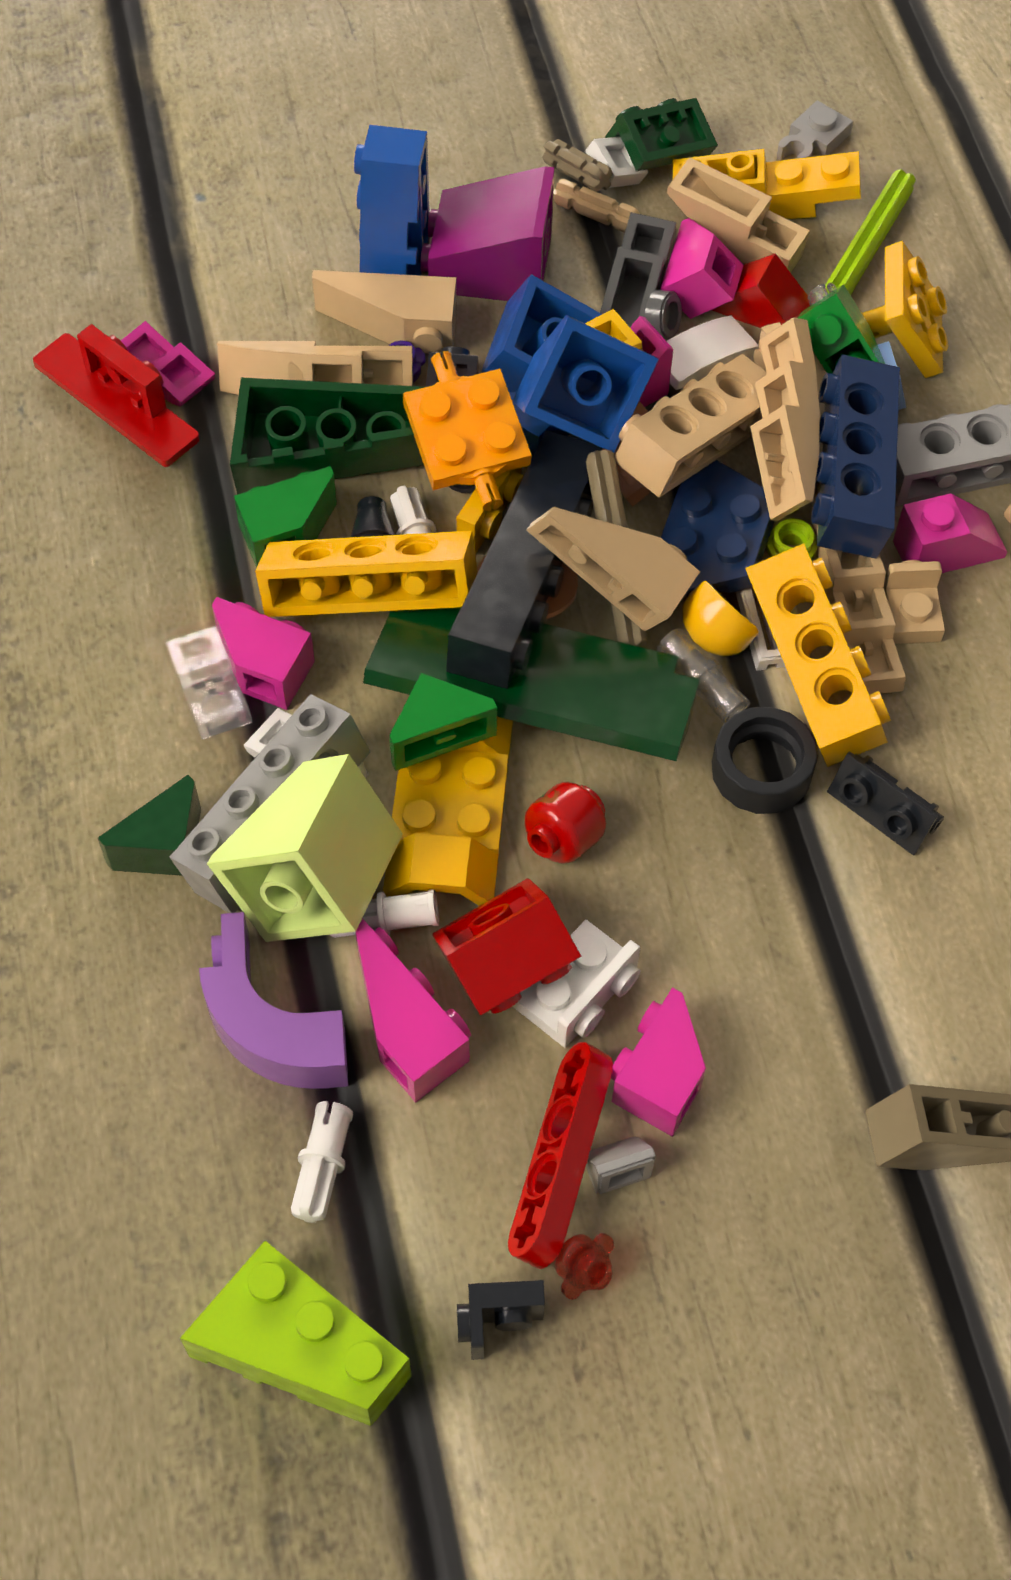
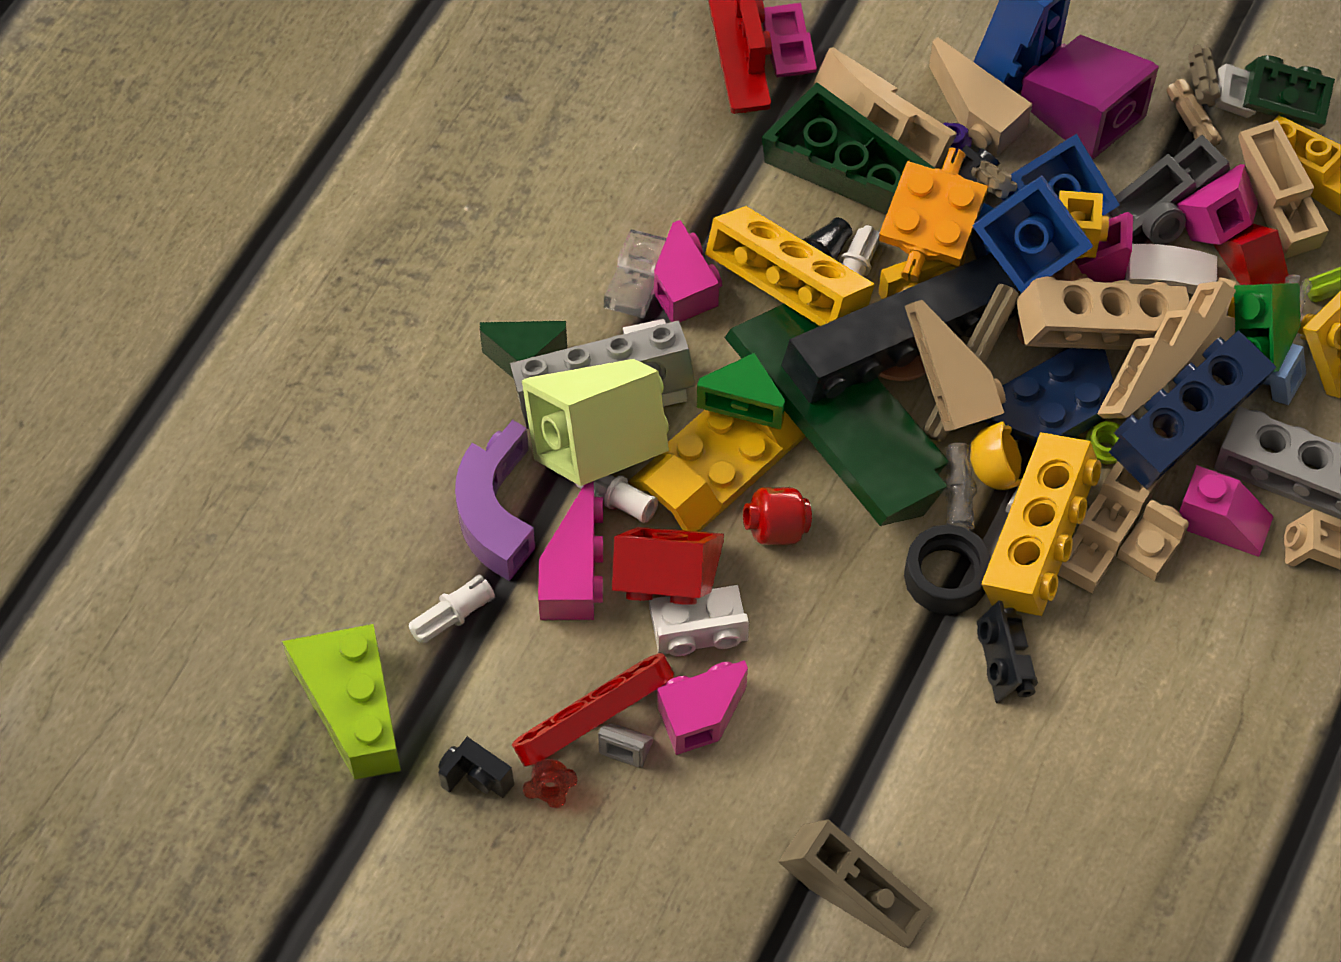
camera: 40 degrees right, 0 degrees up
green slope [234,466,337,568] -> none
none -> dark tan axle [971,160,1017,199]

